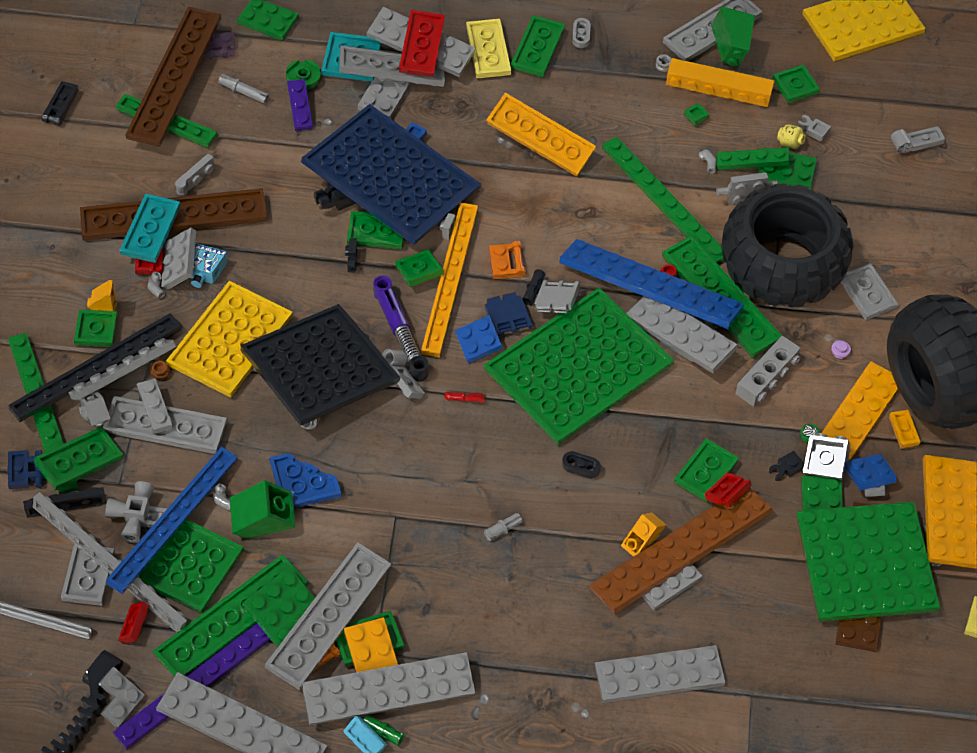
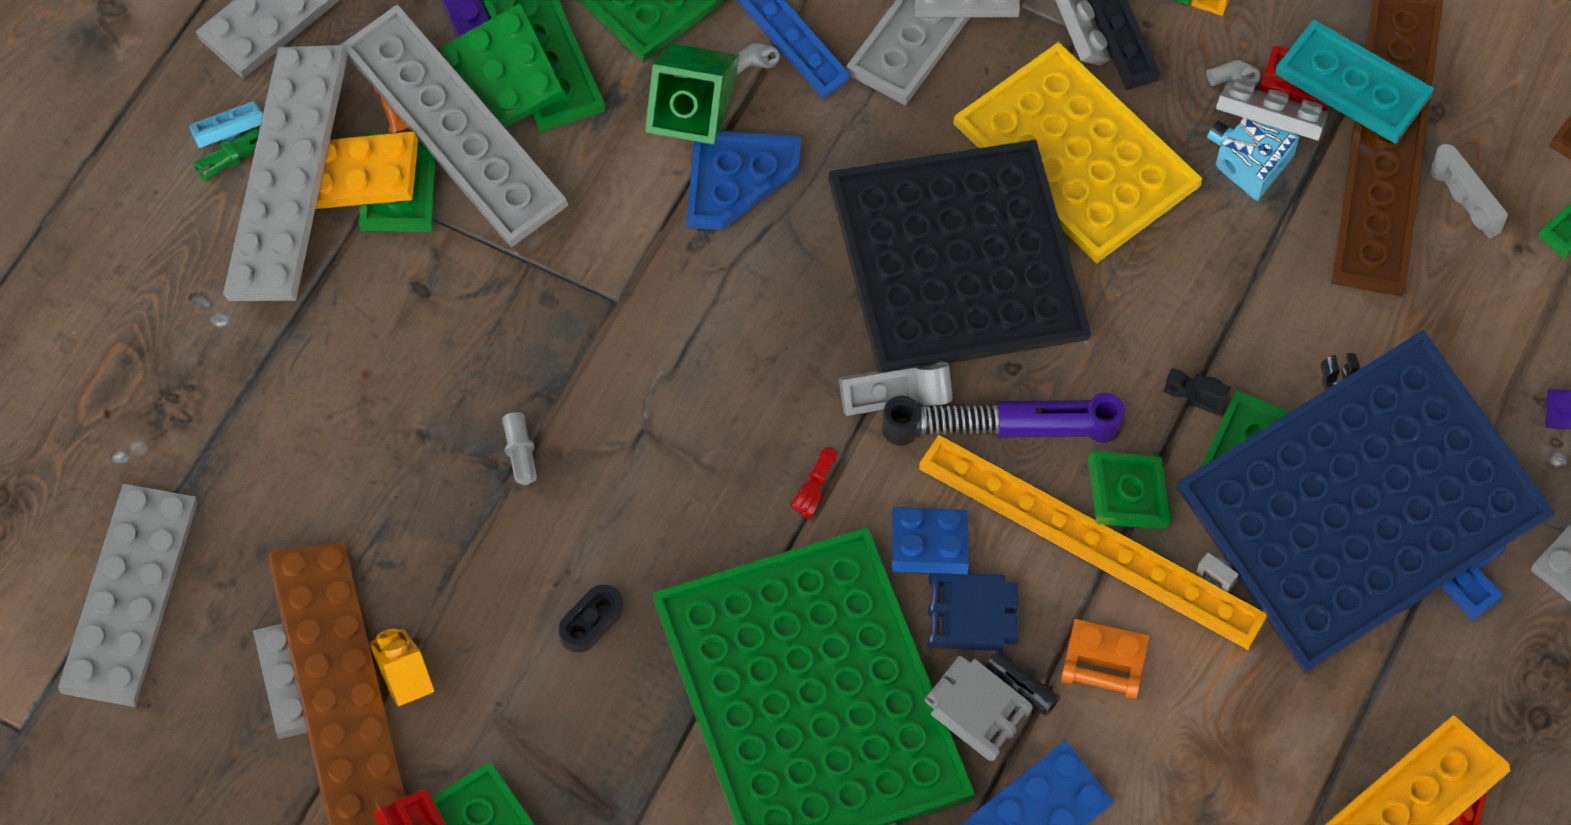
camera: 110 degrees right, 5 degrees up
dark orange plate [151,361,170,379] -> none

